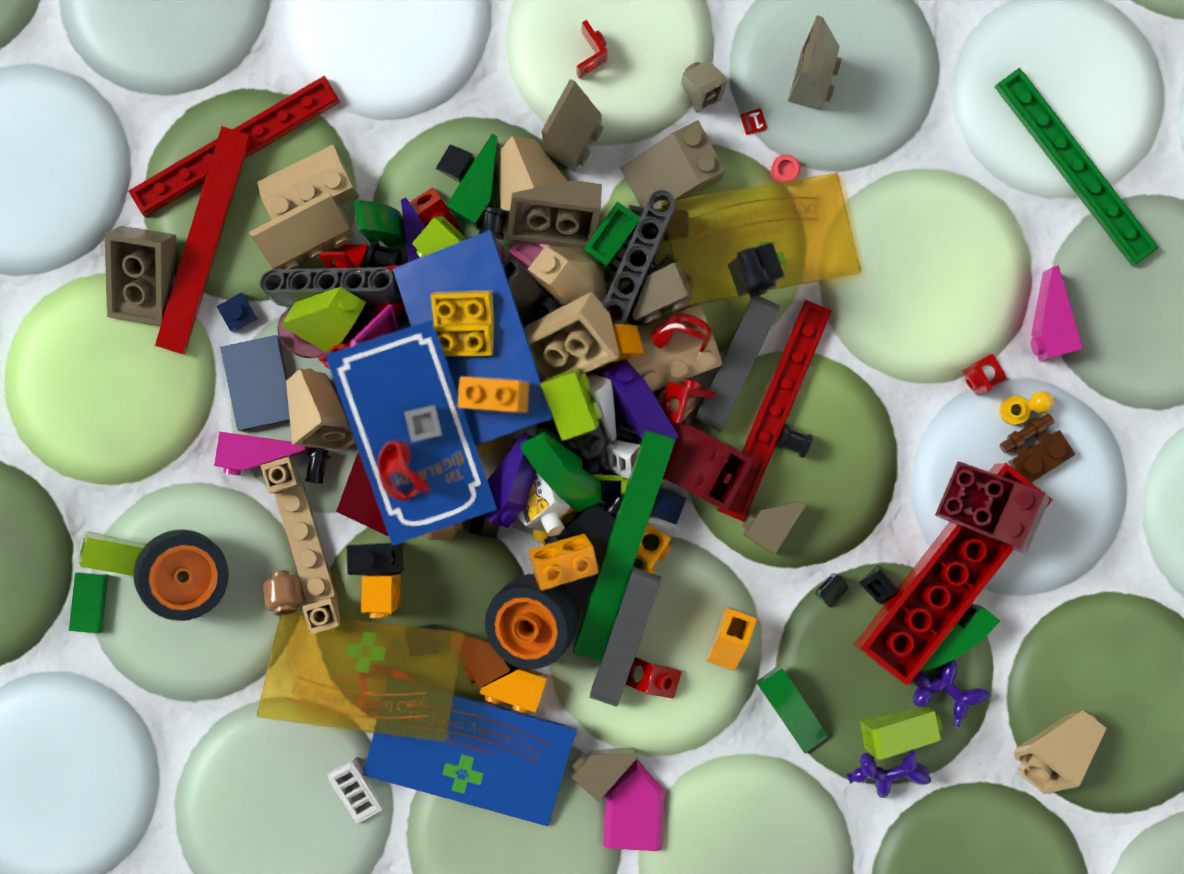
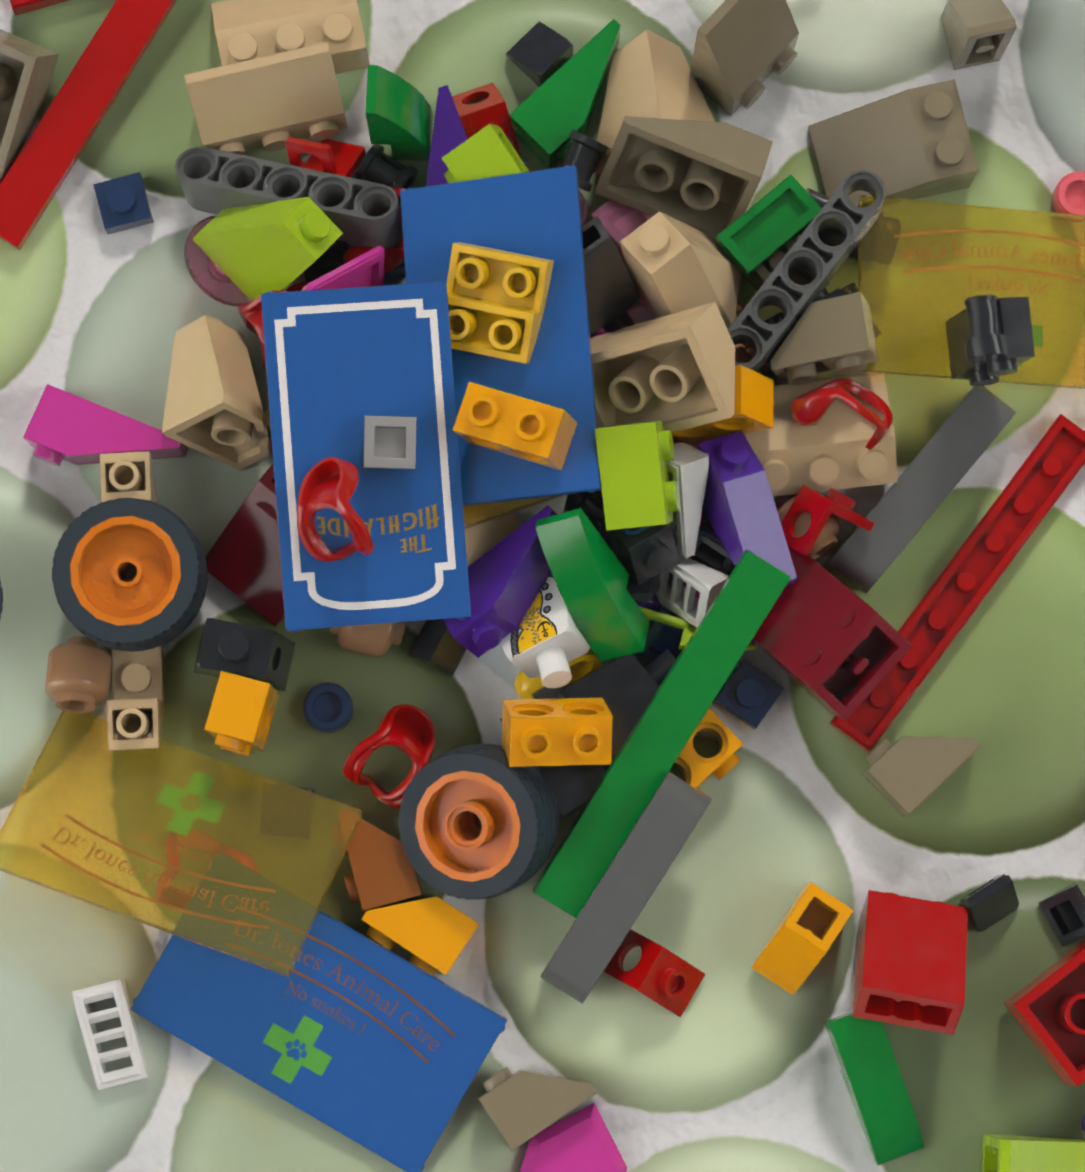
camera: 10 degrees right, 5 degrees down
sand blue tile [220,335,290,431] -> none
black pin [305,447,330,484] -> none
red sticker [740,108,767,135] -> none
black bush [776,424,813,458] -> none
none -> wheel [52,498,208,652]
none -> dark blue tile [303,682,354,733]
none -> red piece [343,704,436,809]
none -> red brick [852,890,968,1035]

